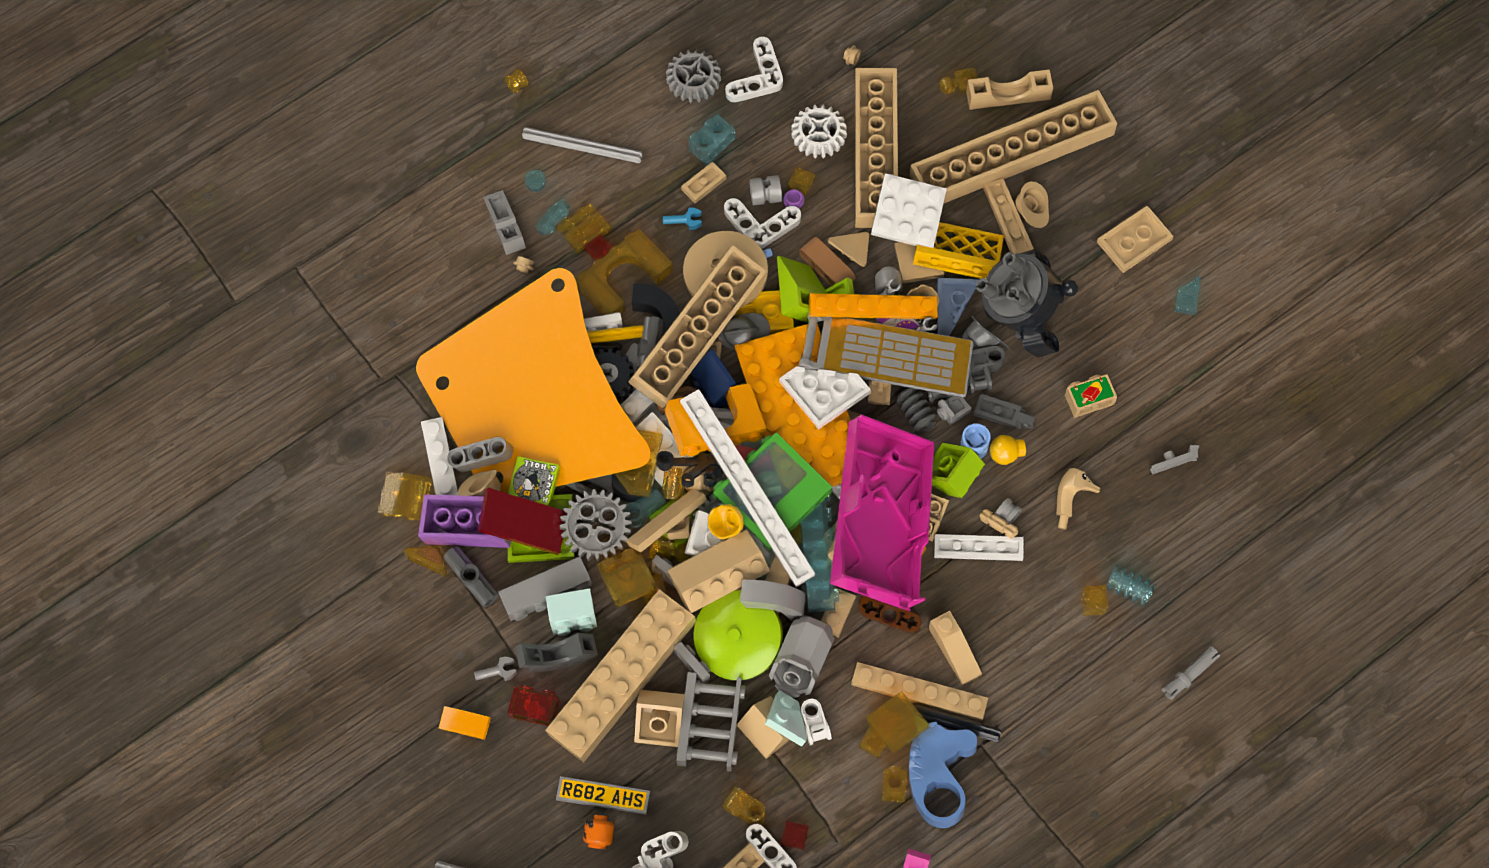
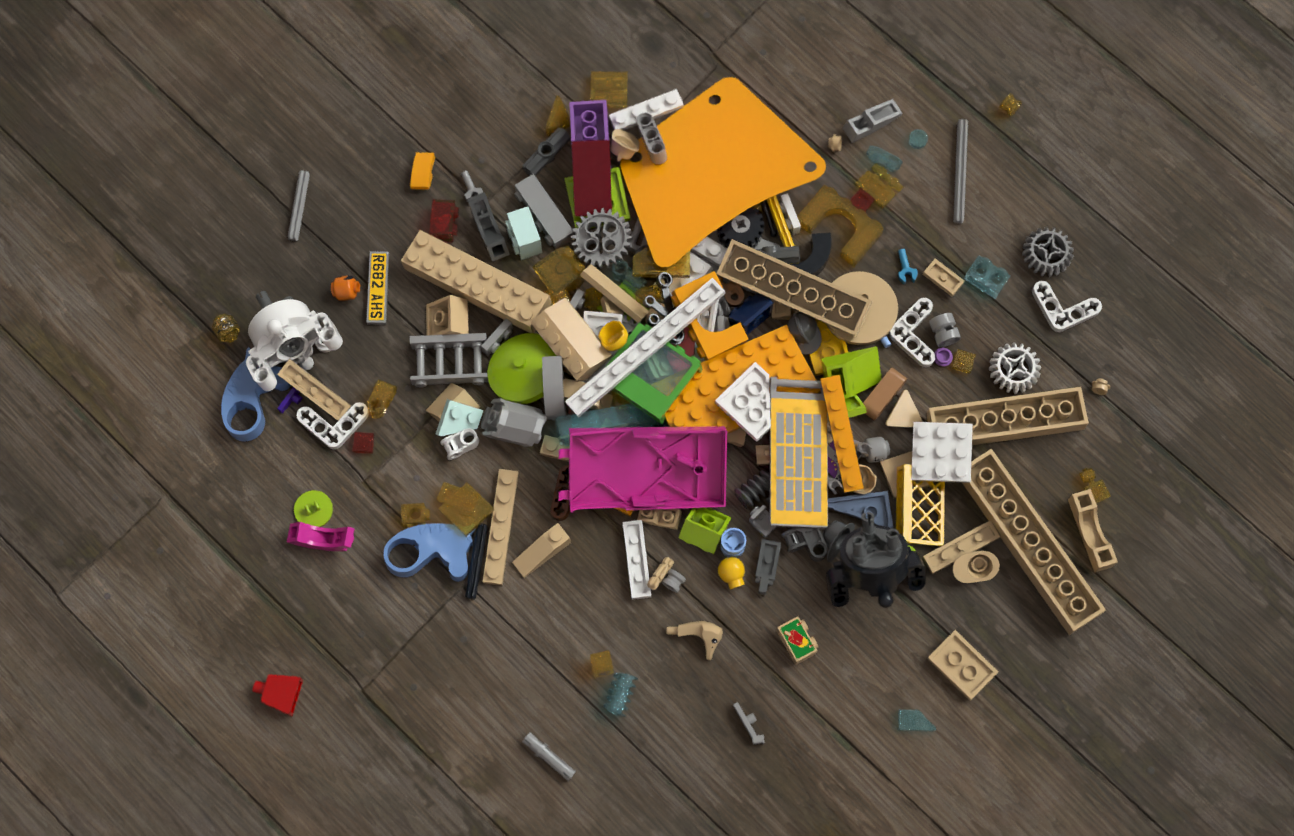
camera: 80 degrees right, 5 degrees up
tile [508,456,561,506] -> none

